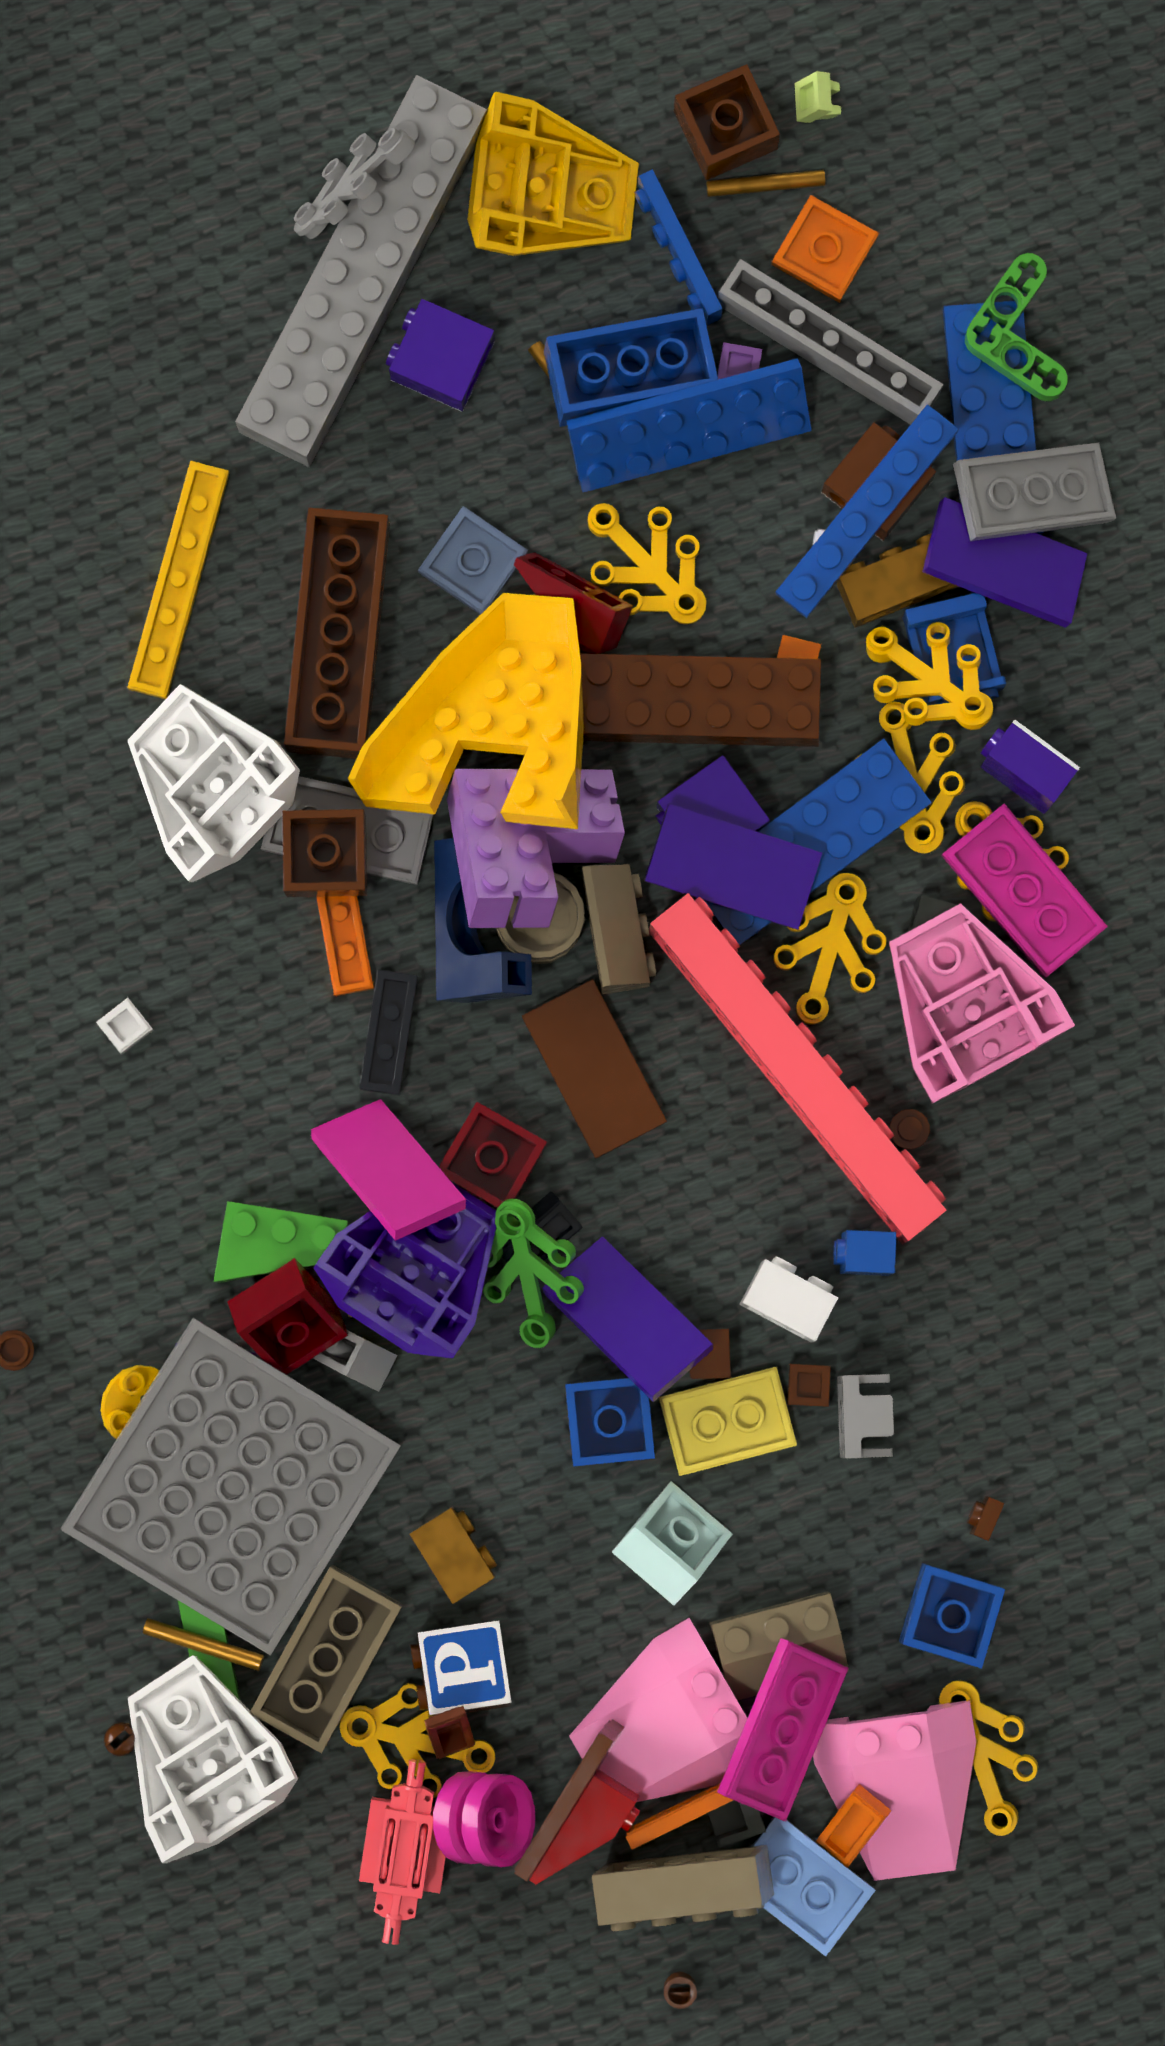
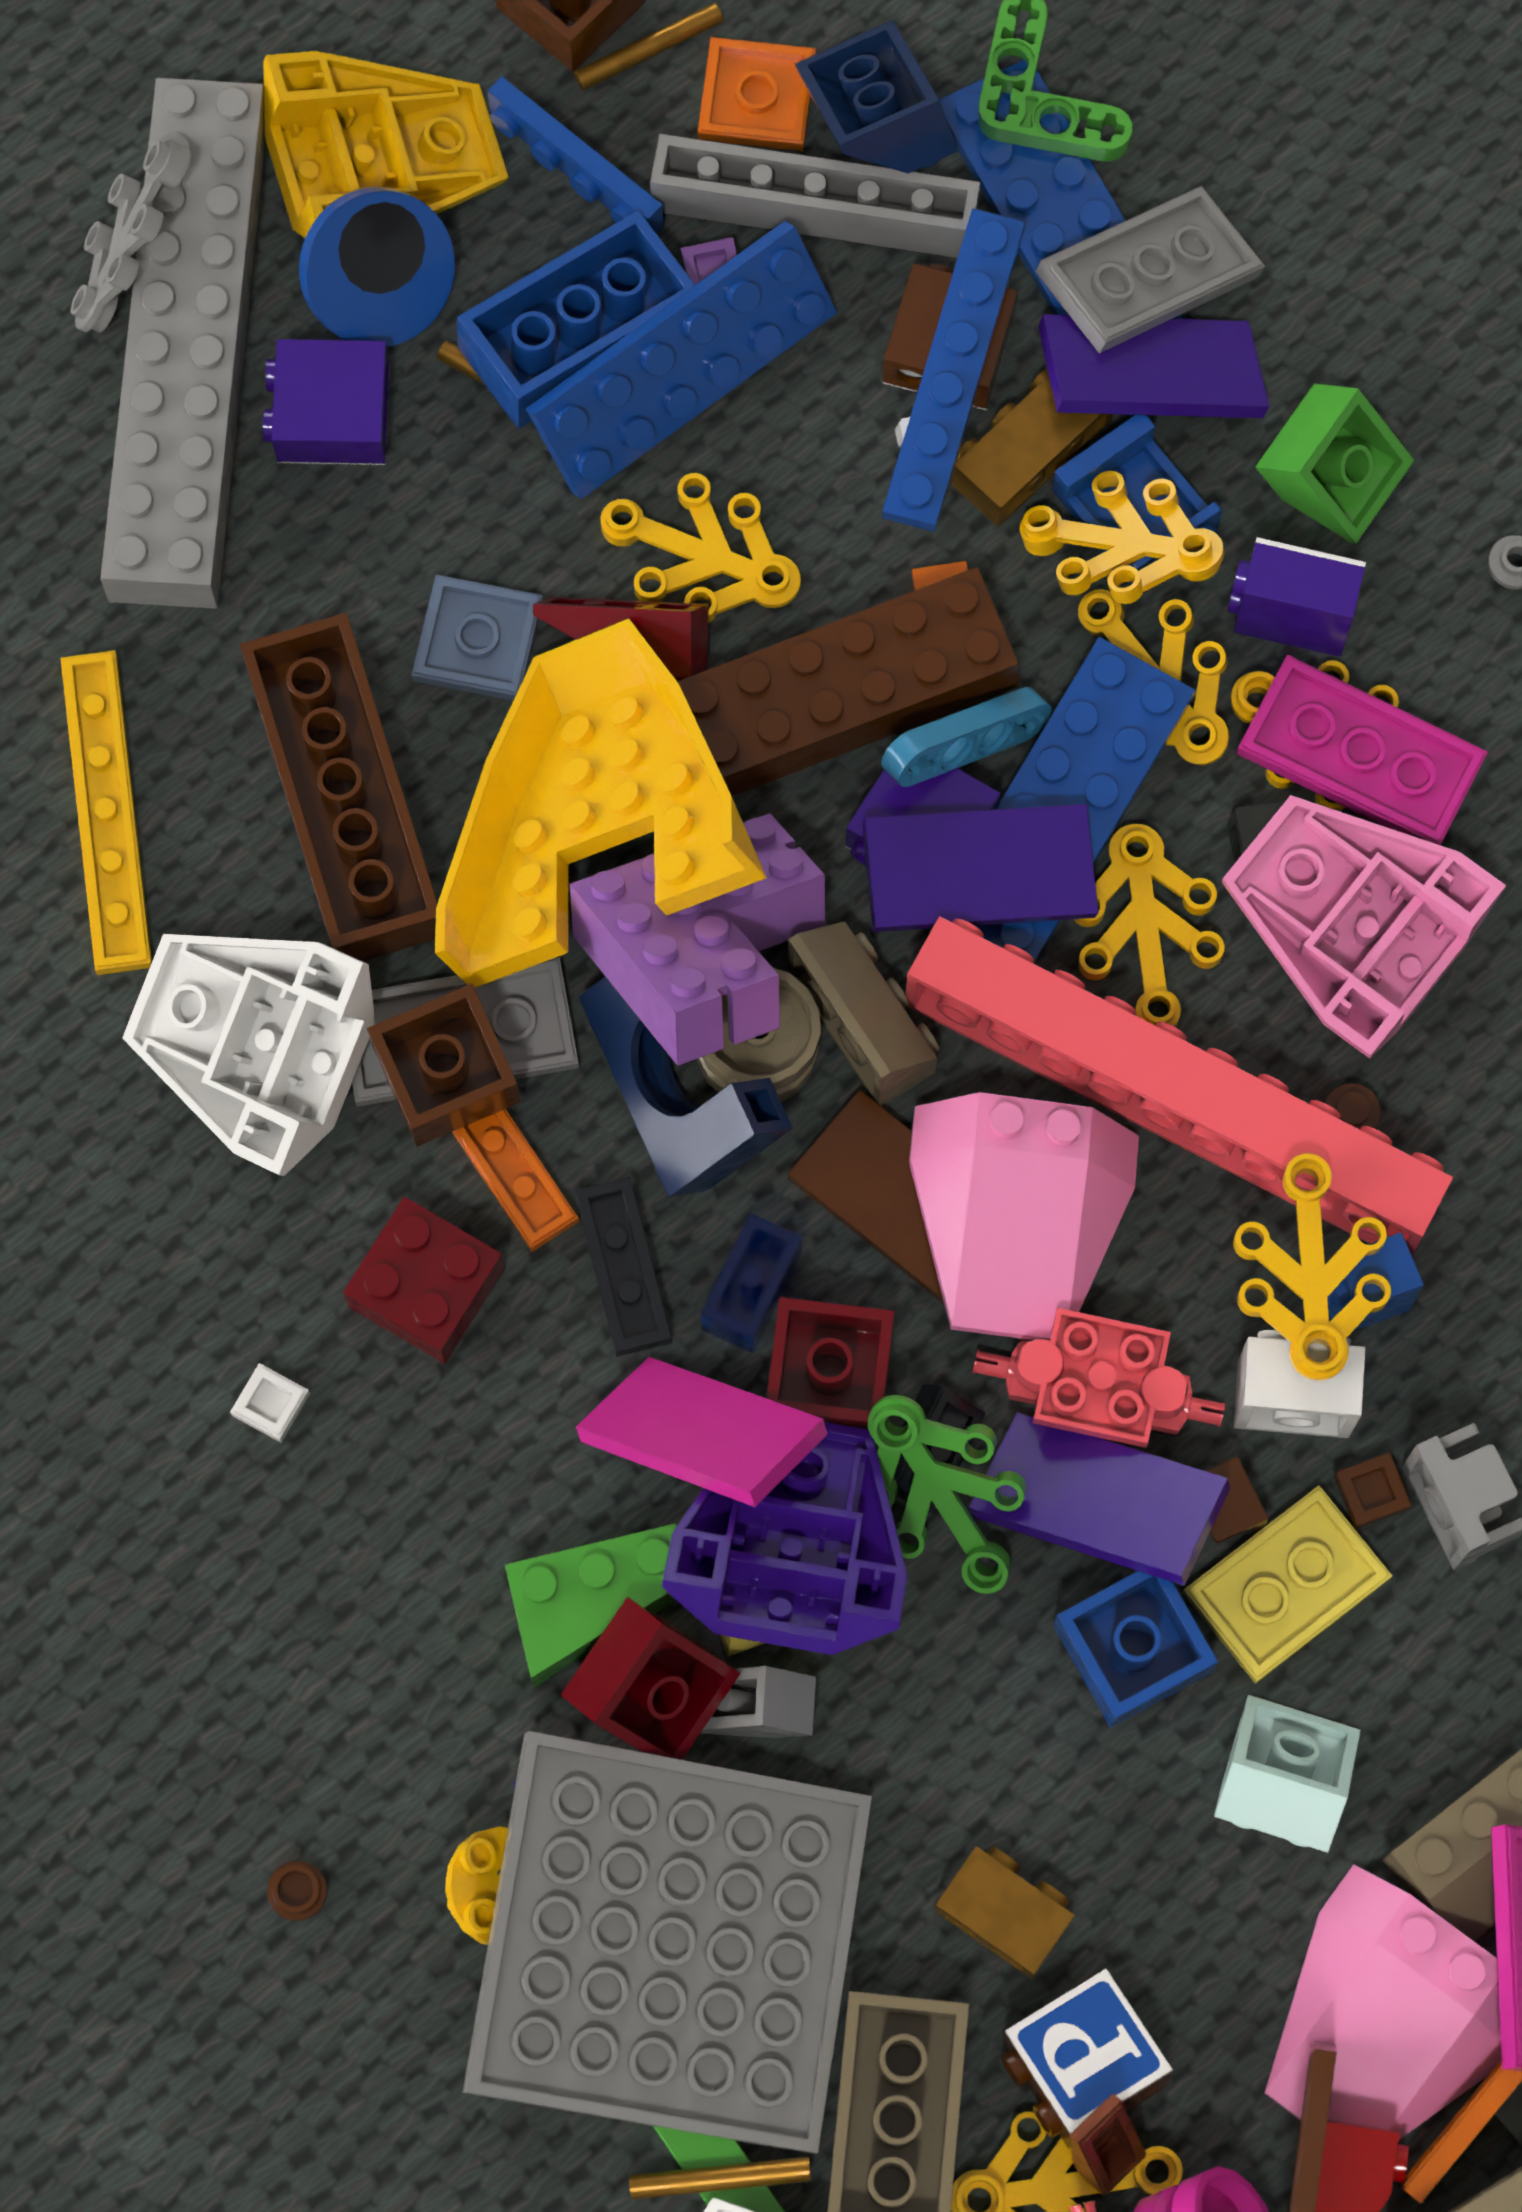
camera: 20 degrees left, 10 degrees down
none -> blue piece [299,187,455,347]
none -> dark red brick [343,1197,505,1364]
none -> clear blue brick [701,1213,803,1353]
none -> dark blue slope [795,20,958,174]
none -> dark azure beam [881,687,1052,787]
none -> bright pink wedge [909,1092,1139,1341]
none -> coral piece [972,1308,1225,1448]
none -> yellow plant [1233,1153,1391,1381]
none -> bright green slope [1255,384,1414,544]

